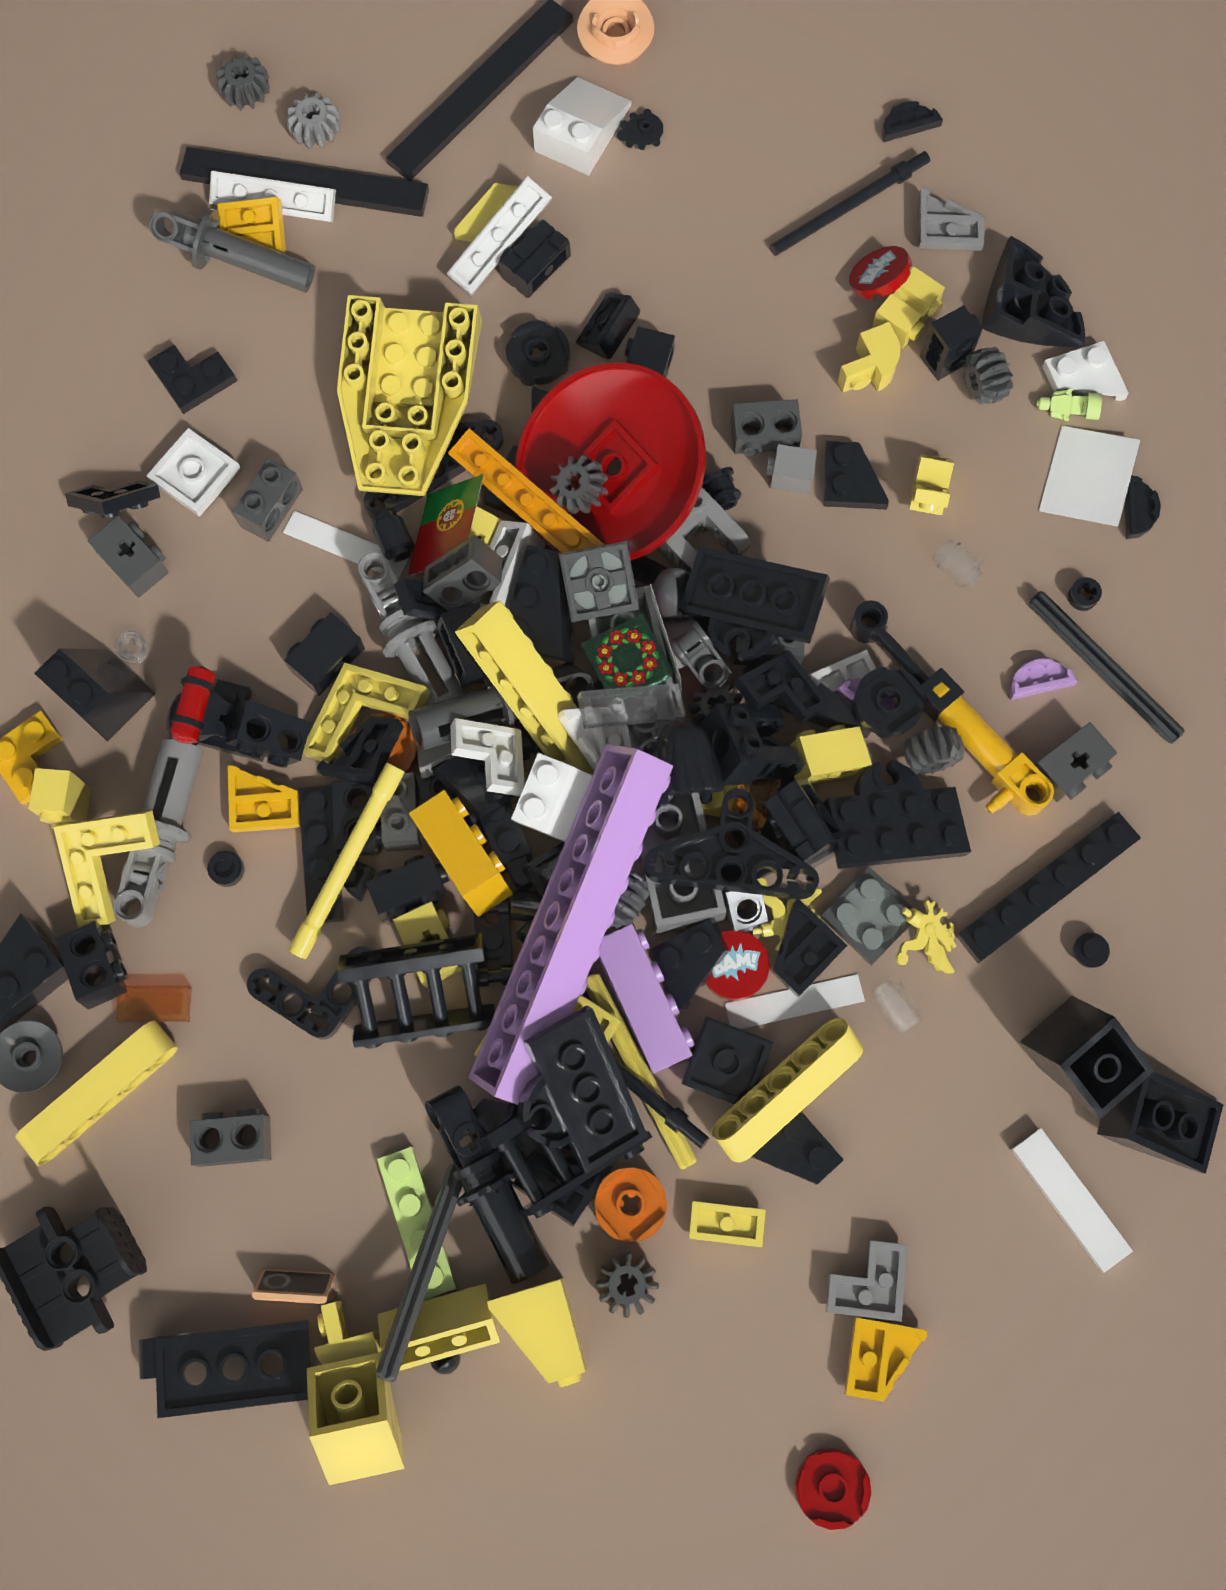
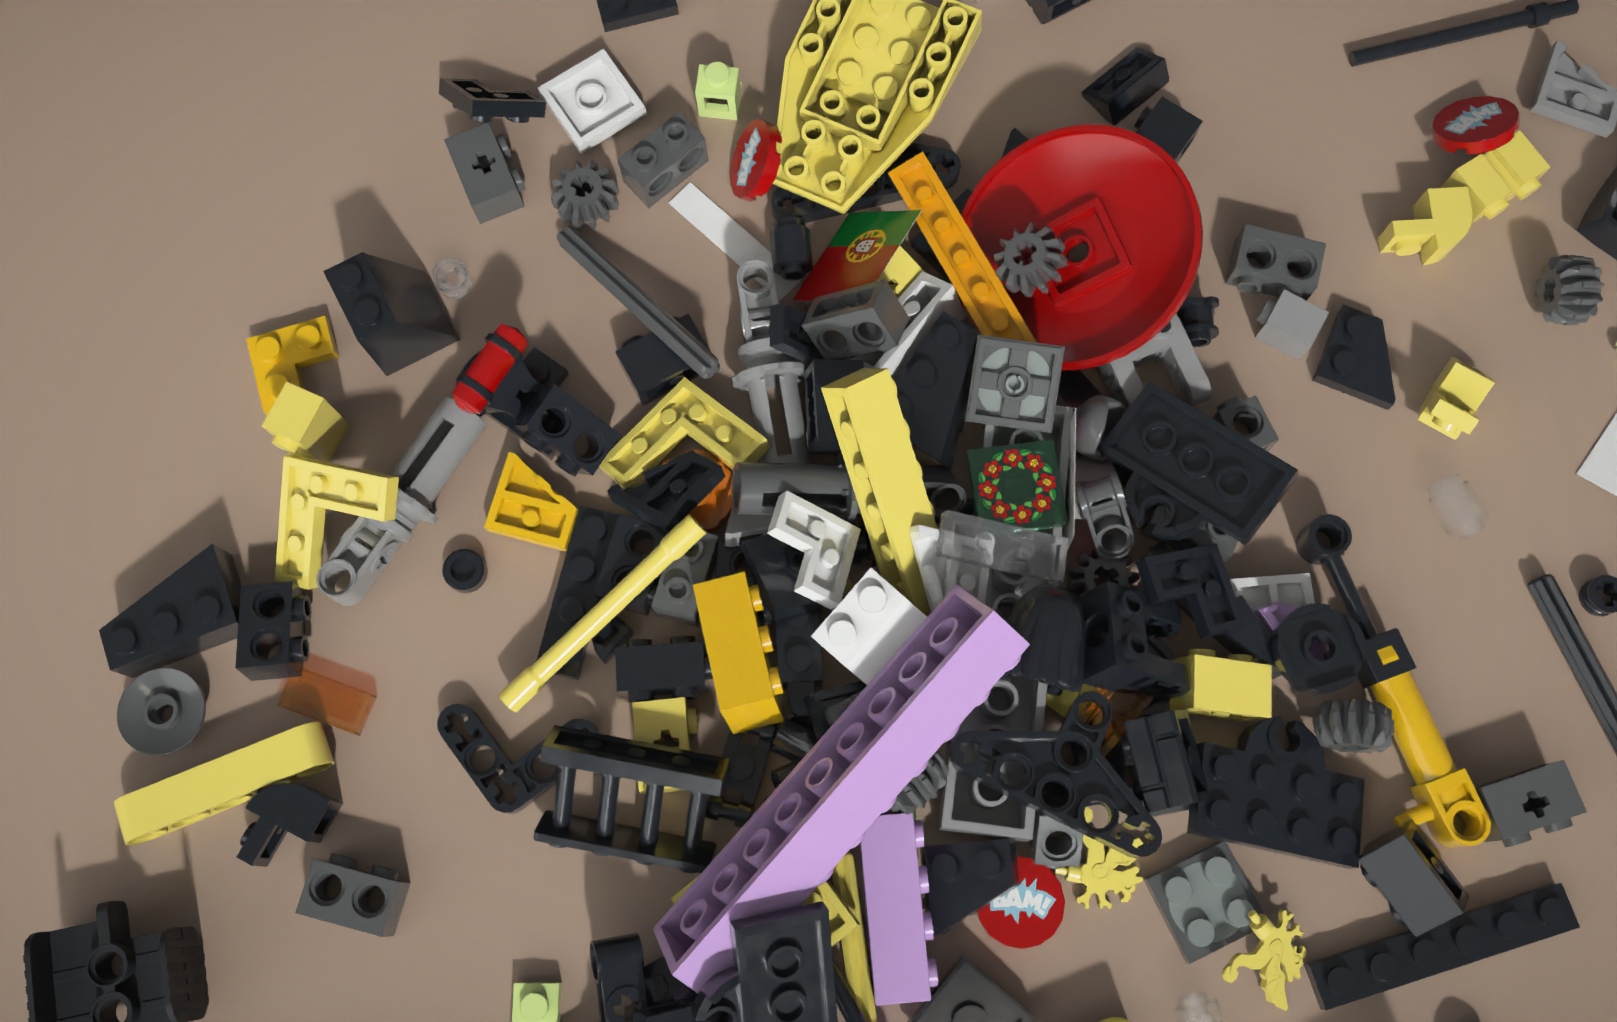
camera: 20 degrees right, 0 degrees up
black plate [505,321,570,386] -> none
white sticker [725,974,865,1029] -> none
black wing [772,899,848,997] -> none
black brick [920,305,982,381] -> none
lavender tile [1009,658,1078,700] -> none
none -> black brick [236,783,343,867]
none -> dark grey gear [551,159,619,230]
none -> dark grey axle [557,226,720,379]
none -> yellowish green brick [695,62,742,120]
none -> red tile [730,119,782,202]
none -> dark grey brick [1212,395,1279,451]
none -> black brick [1358,819,1470,937]

